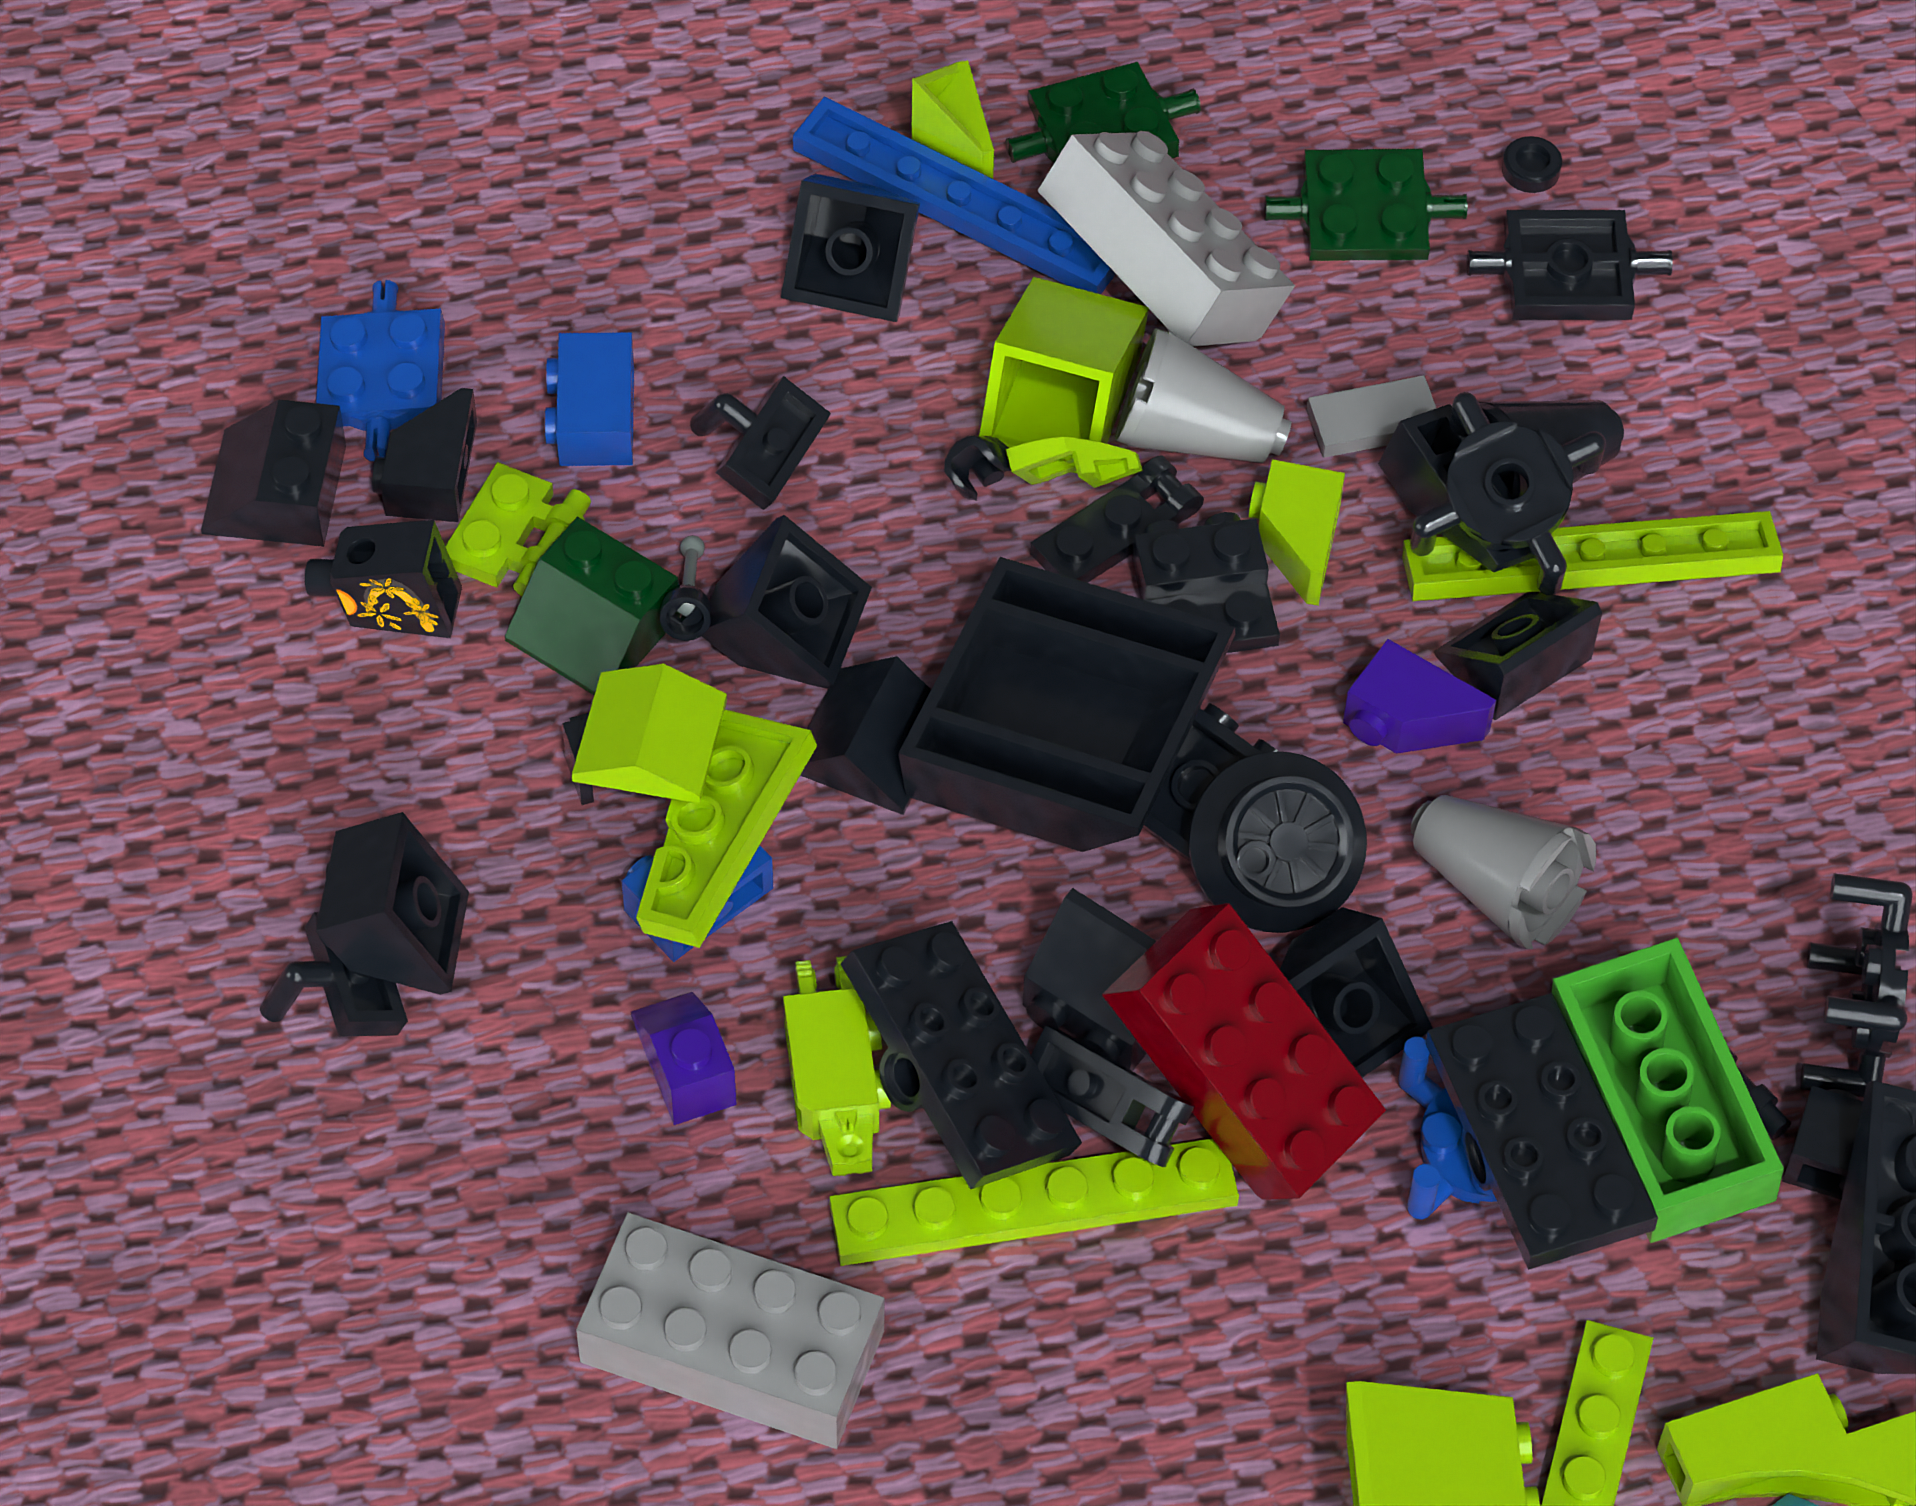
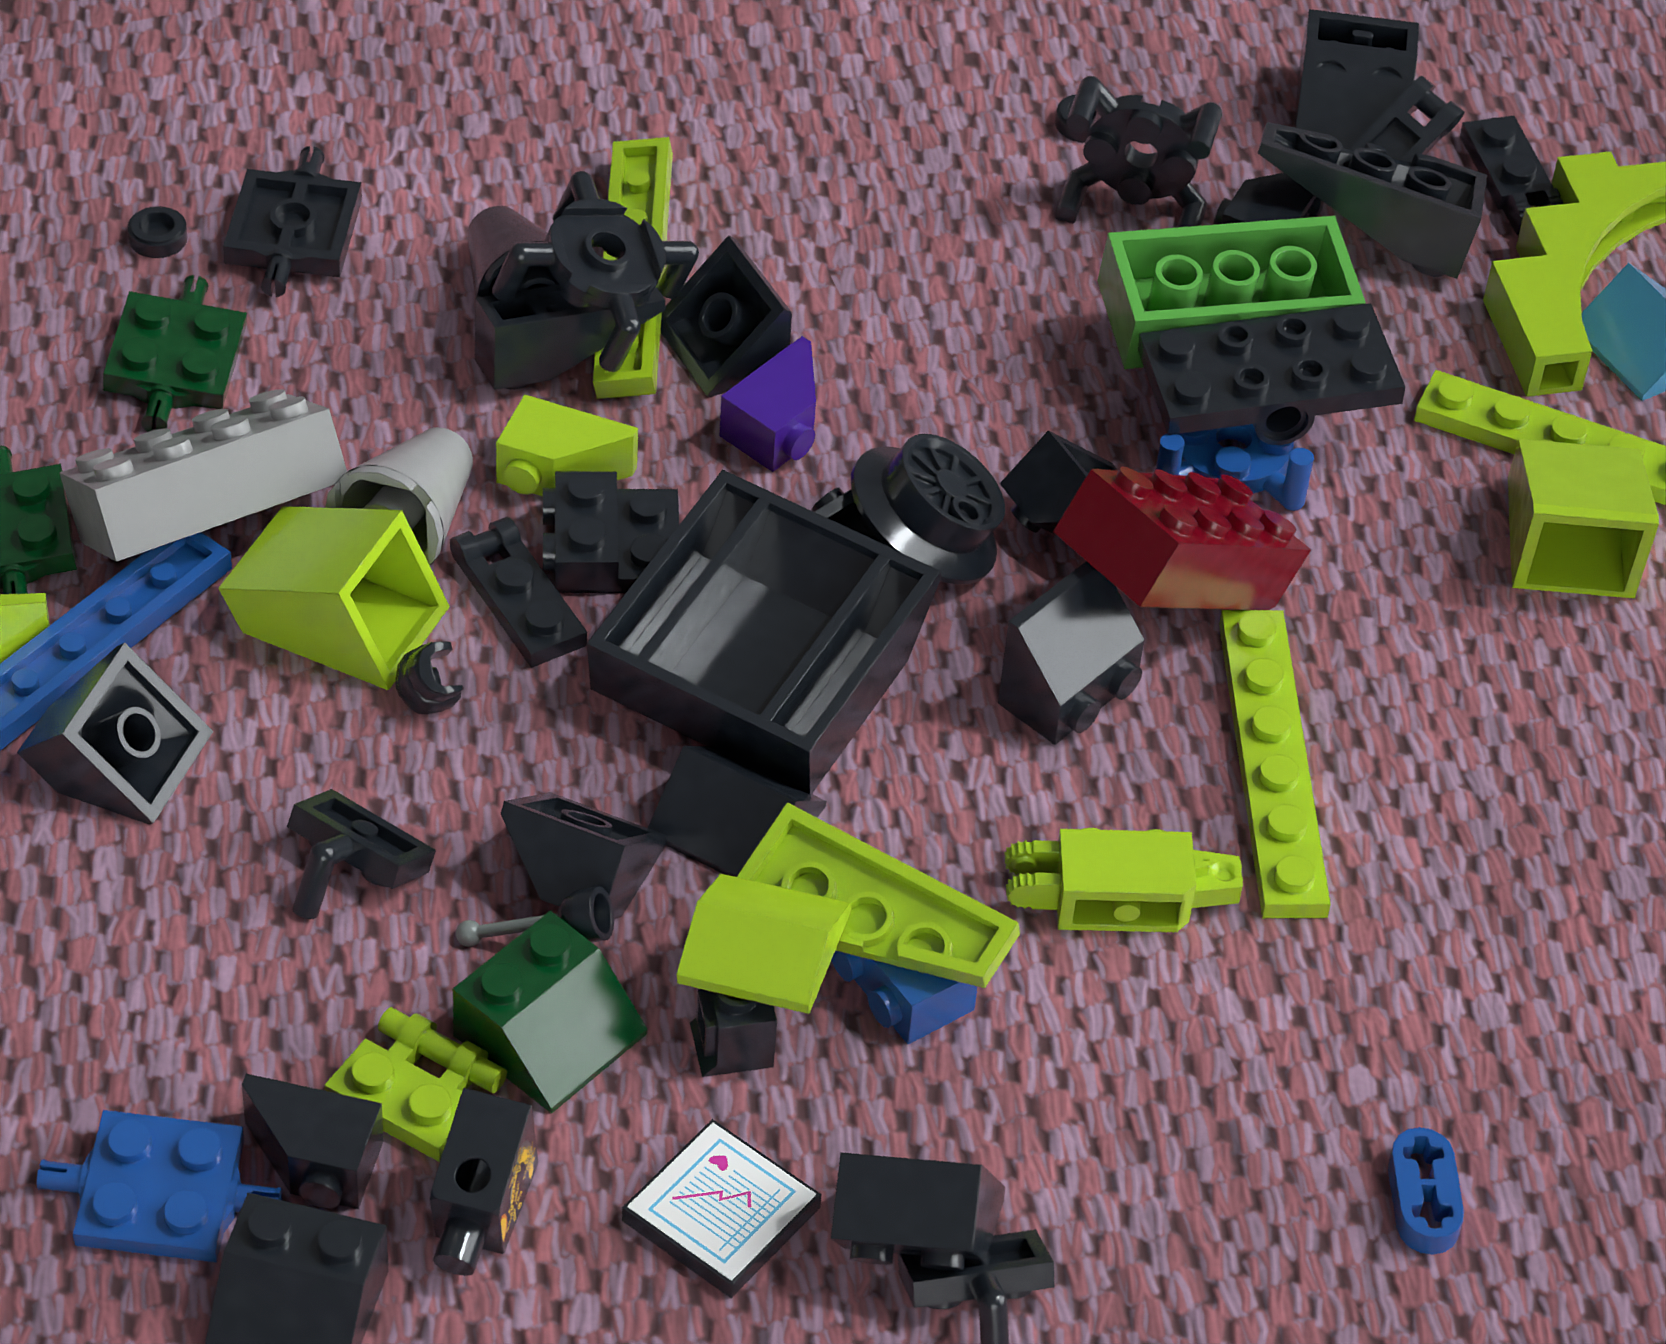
camera: 85 degrees left, 10 degrees down
blue brick [545,332,634,466] -> none
light grey brick [576,1212,885,1449] -> none
dark purple slope [631,992,737,1125] -> none
black plate [841,921,1082,1189] -> none
lime slope [1006,436,1143,488] -> none
black plate [1031,1025,1195,1167] -> none
light grey tile [1306,375,1436,458] -> none
light grey cone [1411,795,1596,949] -> none
none -> white tile [622,1119,822,1298]
none -> blue beam [1388,1127,1464,1255]

